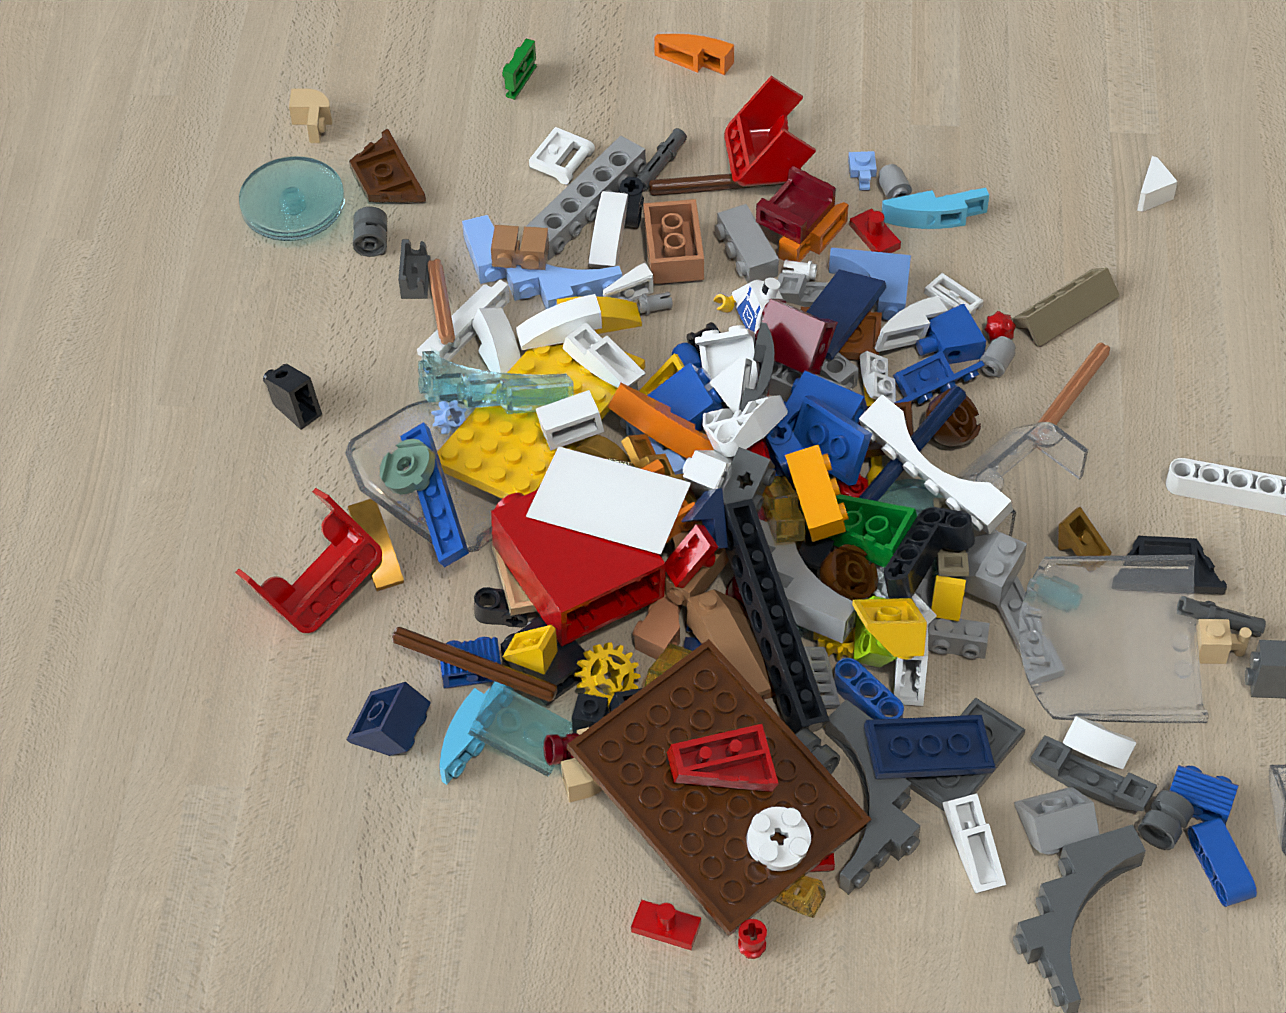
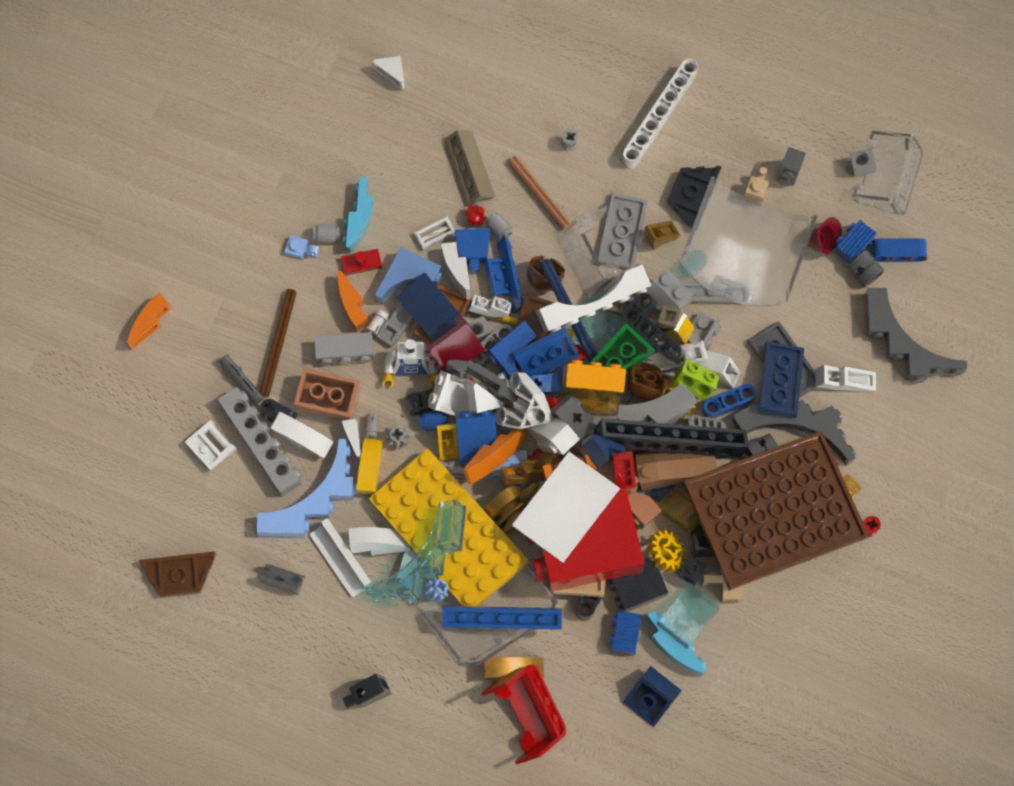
camera: 75 degrees left, 20 degrees up
clear light blue dish [239,156,345,241] -> none
tan brick [289,89,332,143] -> none
dark grey wheel [353,206,388,257] -> none
sand green plate [379,439,435,495] -> none
reddish brown axle [392,627,557,702] -> none
nougat axle [427,258,455,345] -> none
medium nougat piece [491,225,549,270] -> none
green plate [502,38,537,100] -> none
yellow slope [502,625,557,675] -> none
white slope [516,294,602,350] -> none
white brick [536,390,604,451] -> none
dark red wheel [544,733,579,765] -> none
white slope [562,322,645,387] -> none
red tile [631,899,701,951] -> none
red wedge [667,724,778,792] -> none
red windscreen [724,75,816,186] -> none
white plate [746,807,811,871] -> none
dark red panel [756,166,836,244] -> none
yellow slope [852,598,927,660] -> none
light grey slope [1014,787,1100,854] -> none
dark grey slope [1031,735,1157,811] -> none
white slope [1063,716,1136,769] -> none
dark grey pin [1177,596,1266,637] -> none
none -> light grey gear [385,424,410,449]
none -> light grey bush [562,129,579,151]
none -> light grey tile [596,193,648,270]
none -> dark red piece [807,217,842,255]

